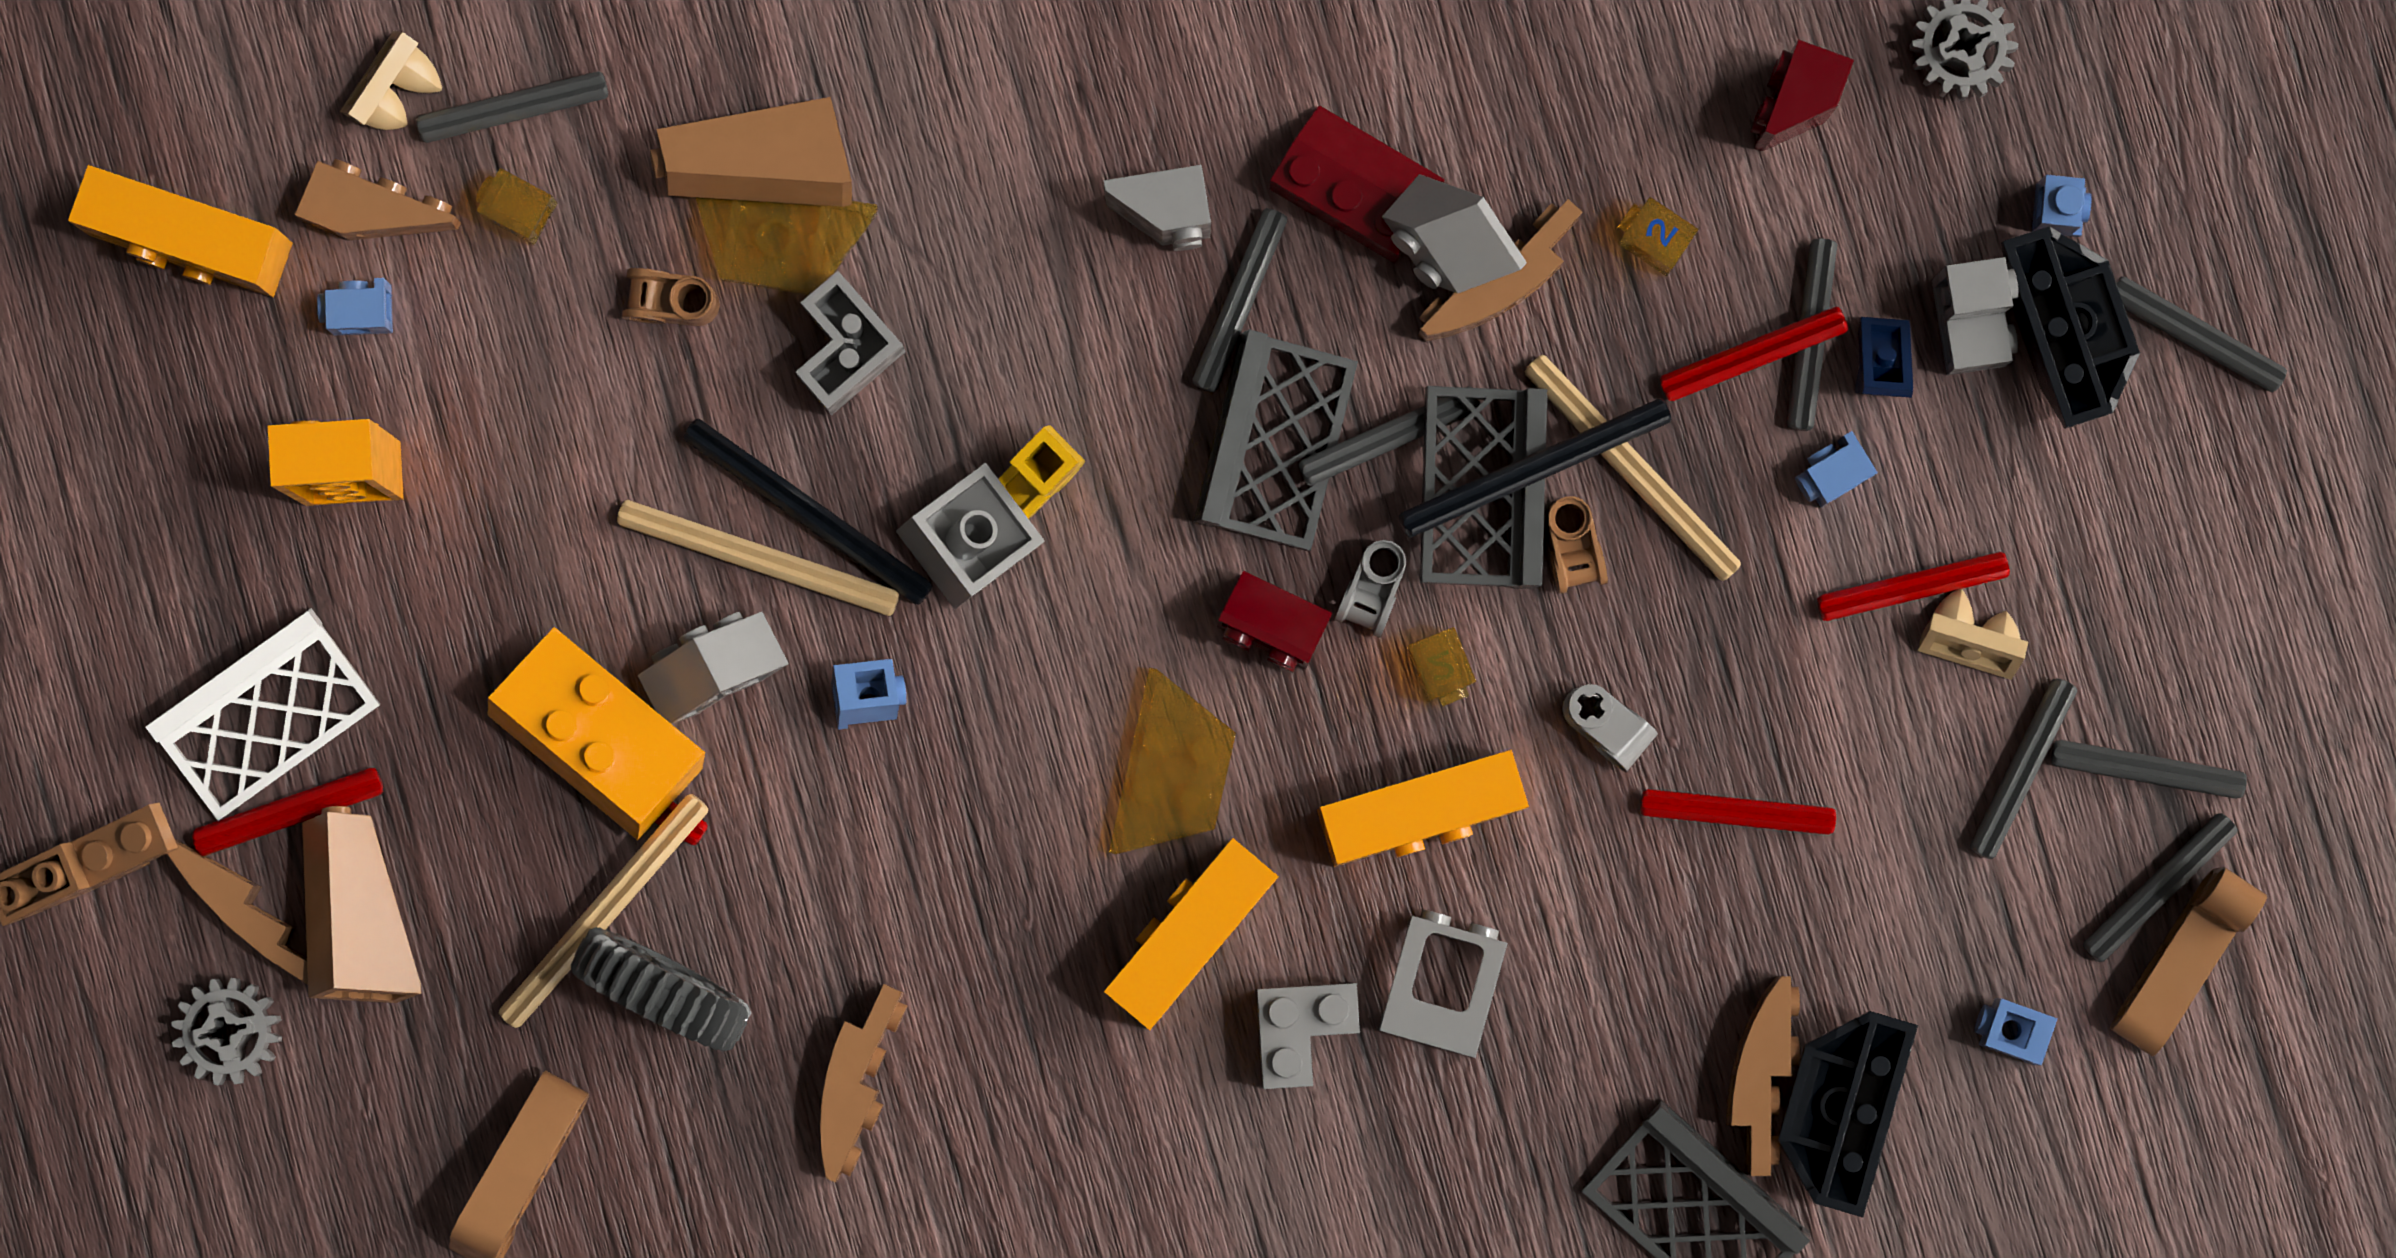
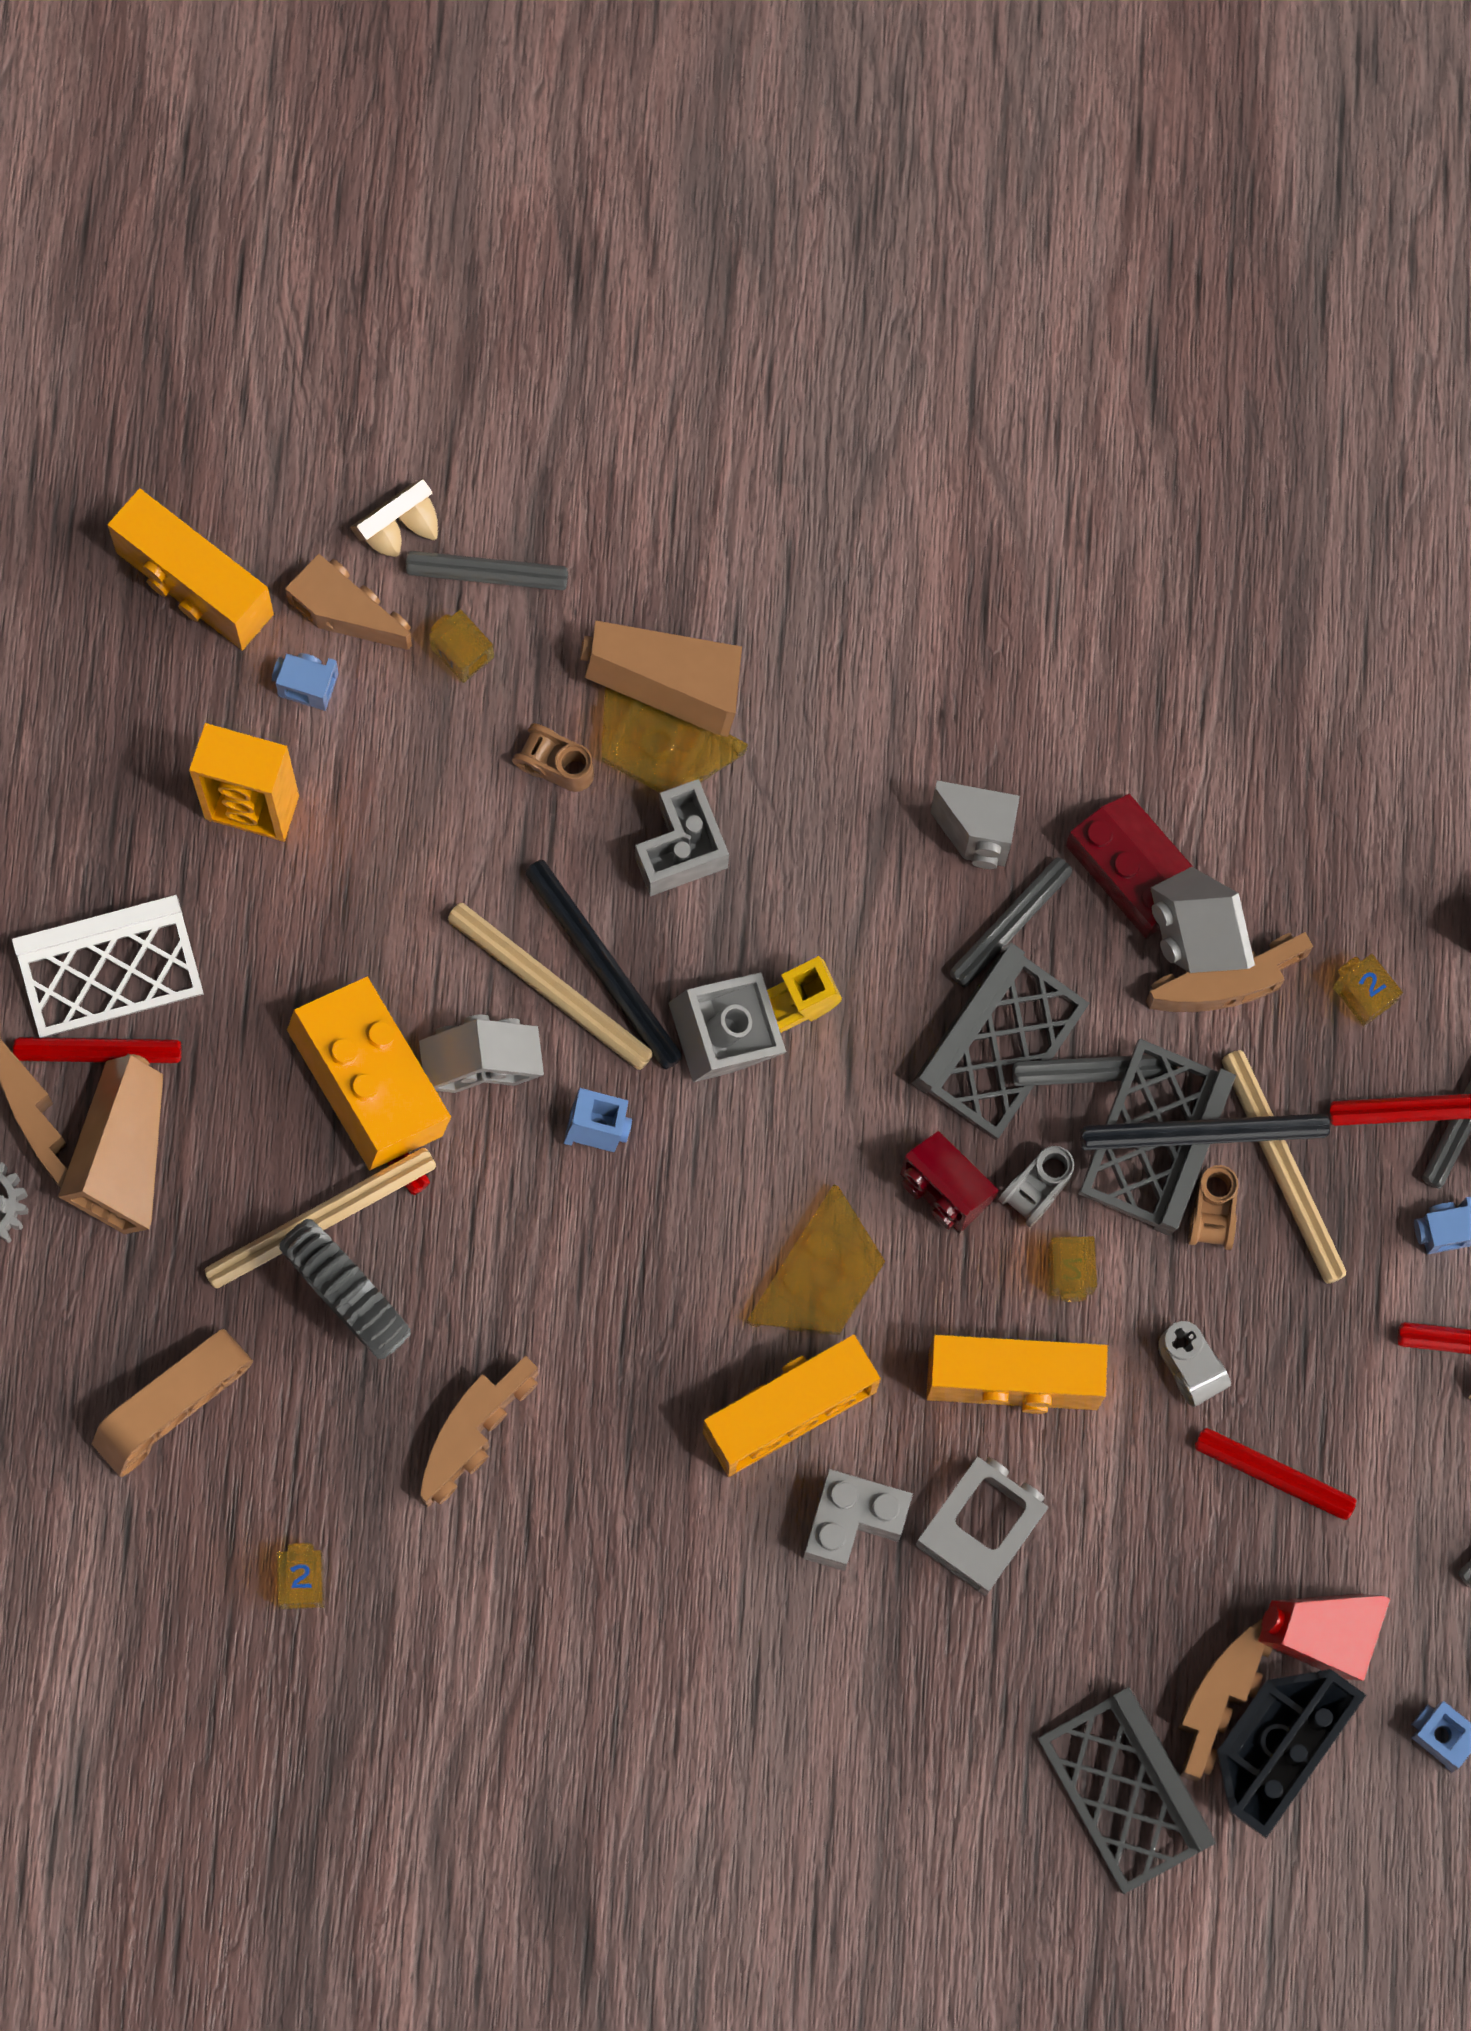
camera: 20 degrees right, 10 degrees down
none -> slope [1258,1594,1390,1681]

